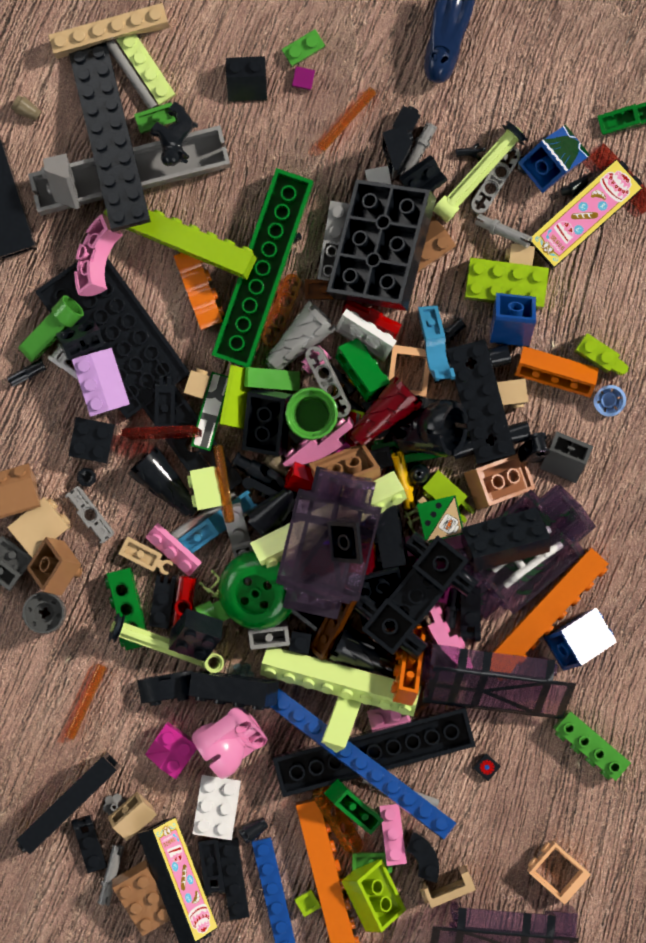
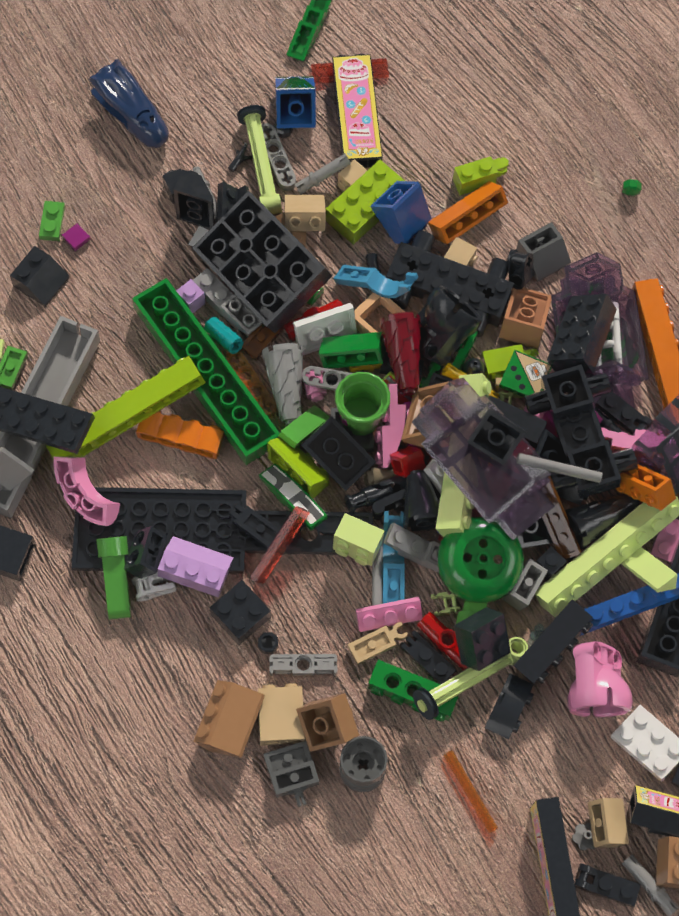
camera: 65 degrees left, 20 degrees down
black axle [7,359,47,386] -> none
black cone [127,446,198,517] -> none
dark pink slope [145,722,197,779] -> none
black animal [150,102,198,167] -> none
tan brick [184,368,210,400] -> none
clear orange piece [213,445,235,523] -> none
clear orange piece [317,87,377,152] -> none
pearl dark grey bar [561,176,588,197] -> none
light blue helmet [593,385,626,417] -> none
none -> lavender brick [176,279,205,313]
none -> teal axle [204,317,244,354]
none -> tan panel [285,195,326,231]
none -> light grey piece [516,453,602,483]

